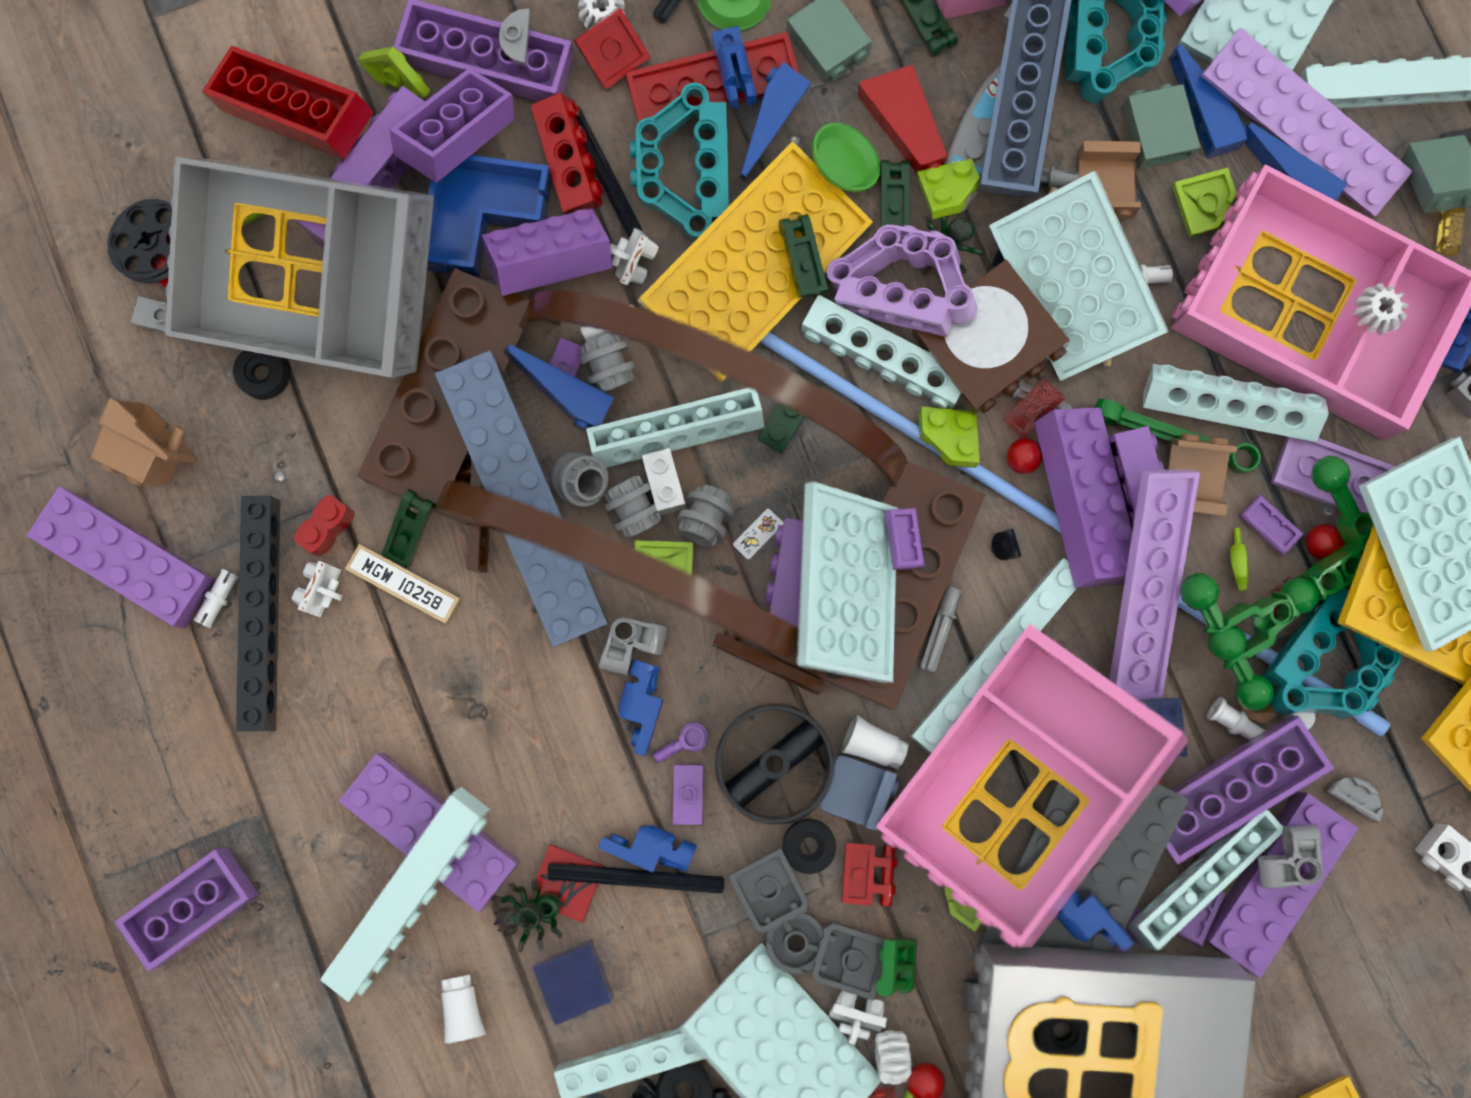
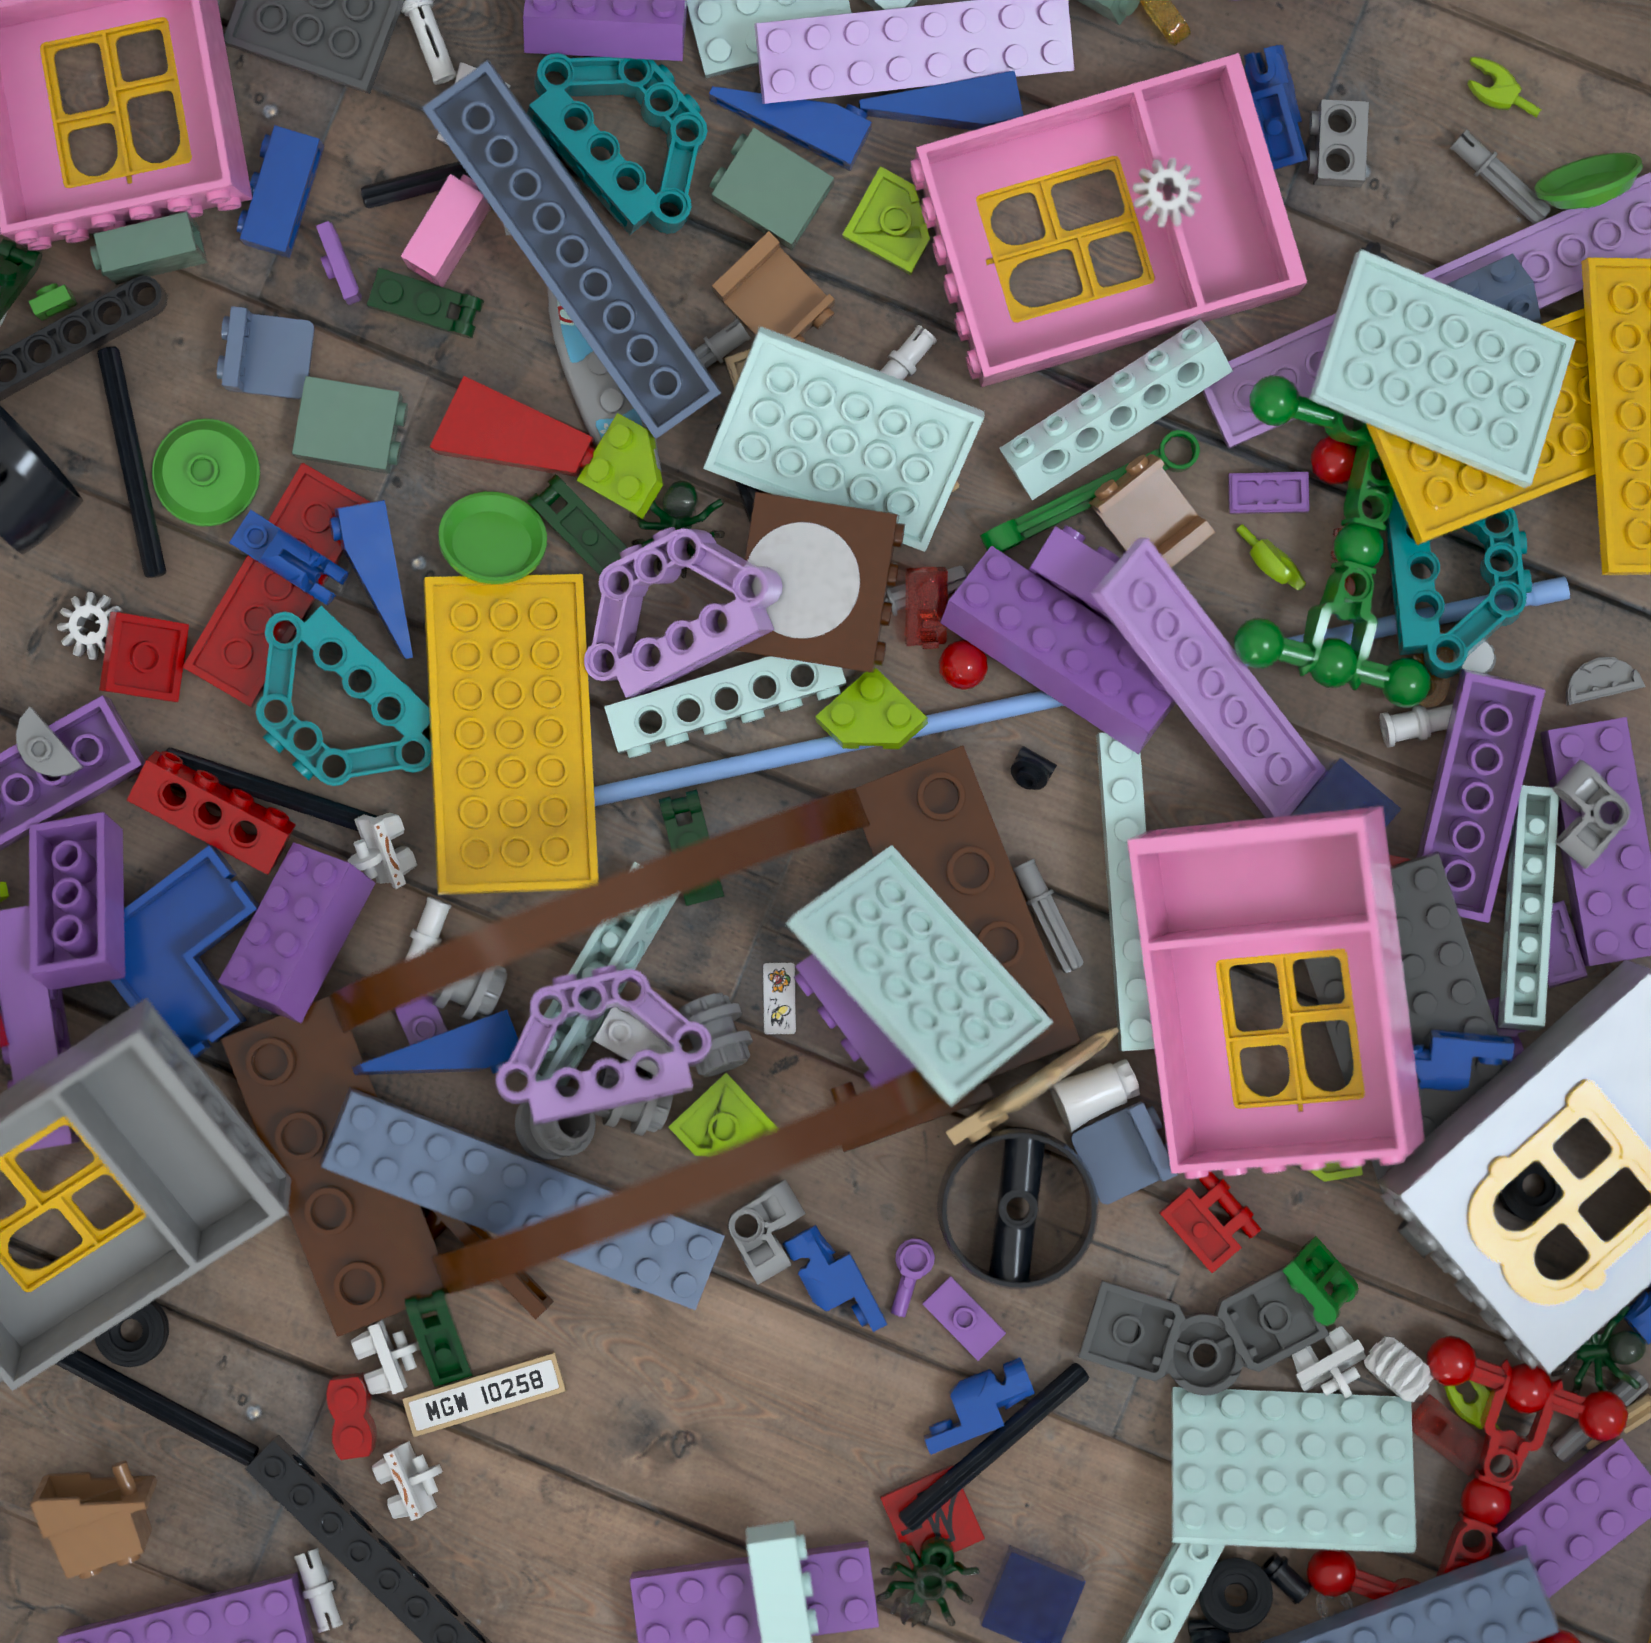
camera: 45 degrees left, 5 degrees up
dark green plate [778,214,828,298] -> none
black tyre [782,819,836,874] -> none
medium lavender plate [884,508,924,570] -> none
none -> black axle [55,1350,259,1466]
none -> white hips [351,1320,420,1395]
none -> lavender brick [497,965,711,1125]
none -> tan plate [946,1027,1119,1146]

